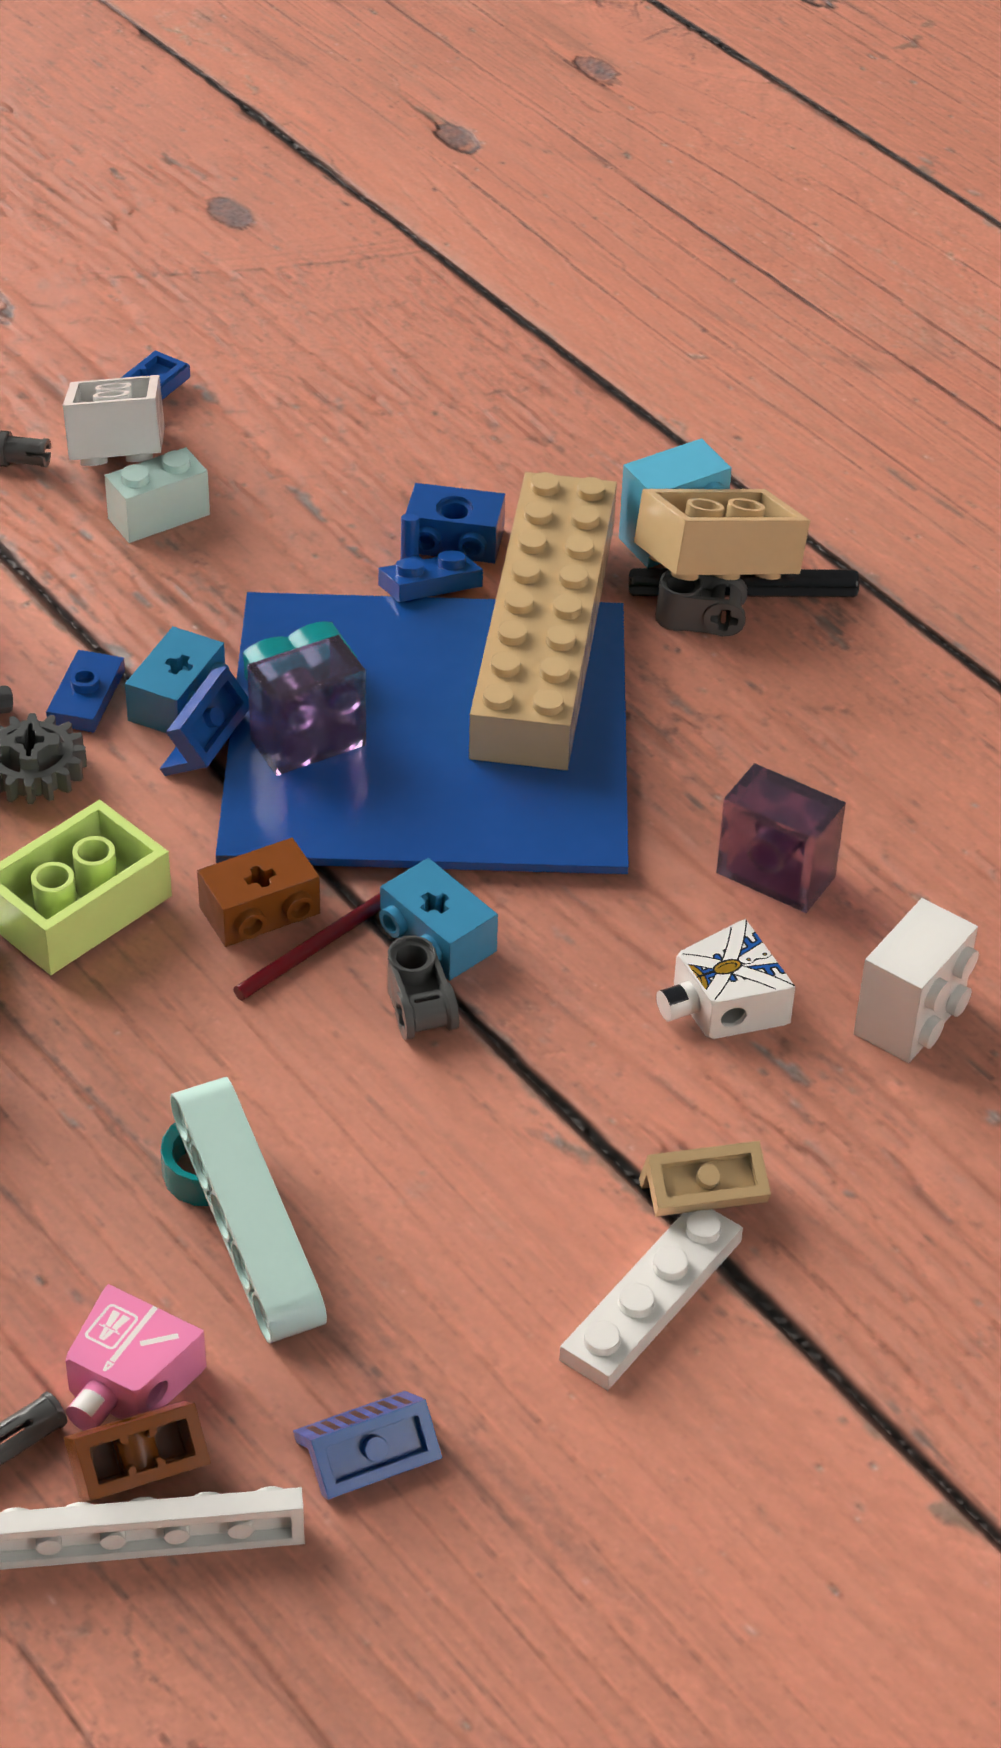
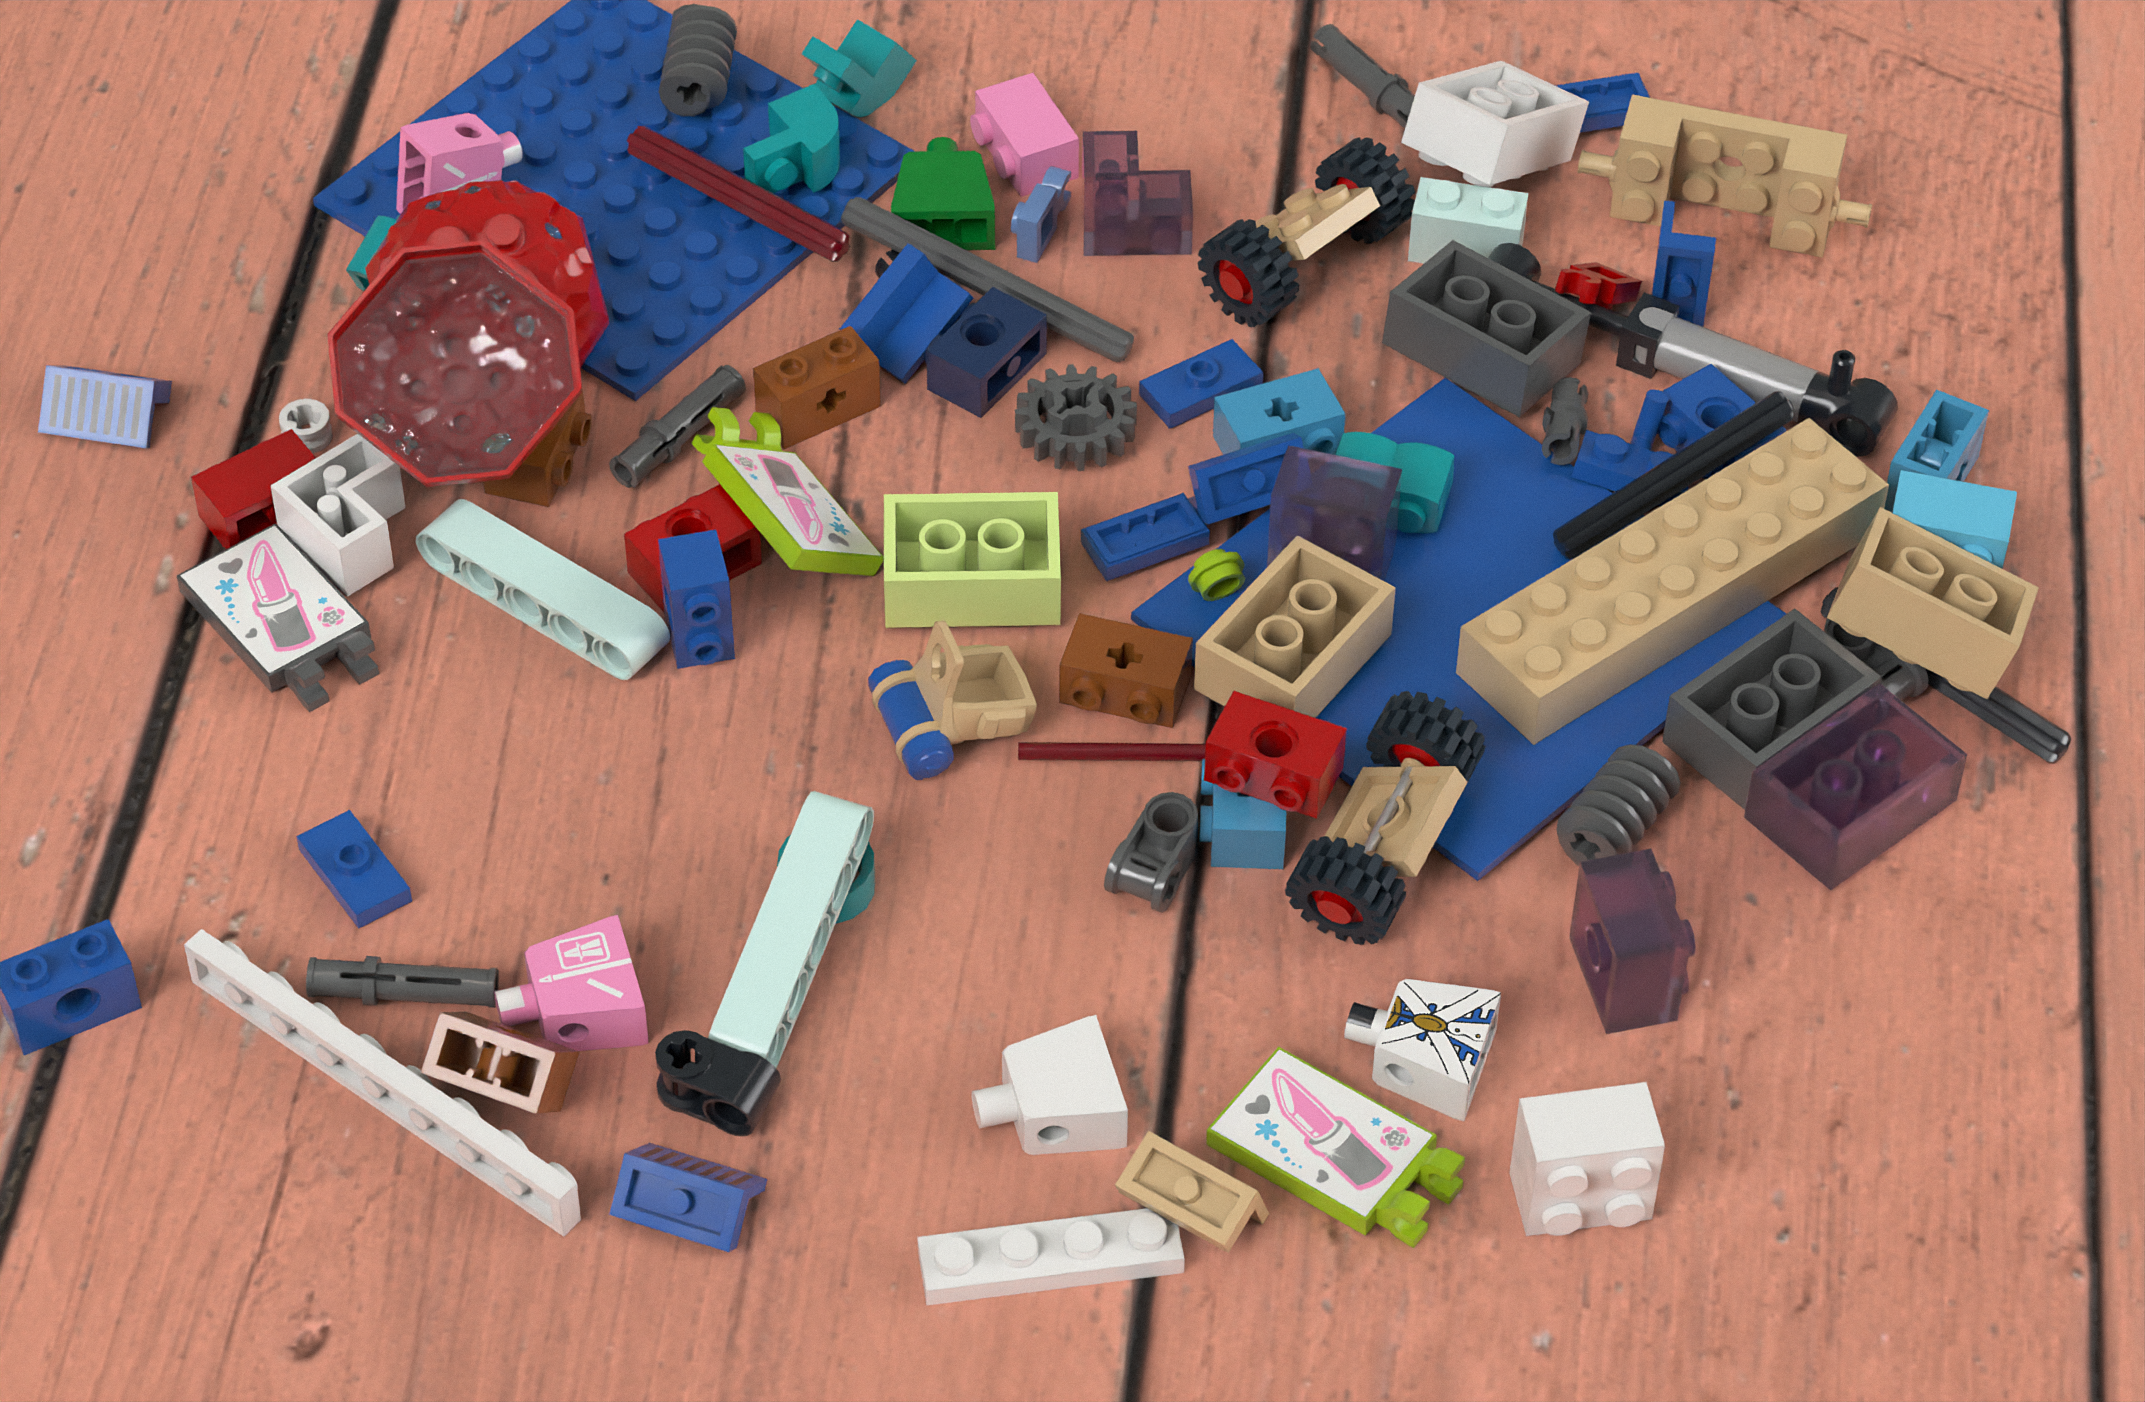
camera: 45 degrees right, 5 degrees up
none -> black piece [655,1030,781,1136]
none -> tan piece [868,621,1037,780]
none -> white torso [971,1015,1128,1155]
none -> blue plate [1081,493,1210,581]
none -> lime plate [1188,549,1245,601]
none -> tan brick [1194,535,1396,718]
none -> black plate [1198,137,1415,327]
none -> red brick [1204,691,1347,819]
none -> tile [1206,1047,1465,1248]
none -> plate [1285,691,1486,945]
none -> dark grey brick [1382,240,1591,417]
none -> piece [1488,243,1898,457]
none -> dark grey pin [1542,377,1588,465]
none -> black axle [1553,391,1794,559]
none -> red plate [1554,262,1642,310]
none -> dark grey piece [1556,744,1681,877]
none -> tan brick [1578,95,1872,257]
none -> blue panel [1651,200,1716,327]
none -> dark grey brick [1662,609,1882,812]
none -> brick [1744,683,1968,891]
none -> dark azure brick [1884,390,1989,512]

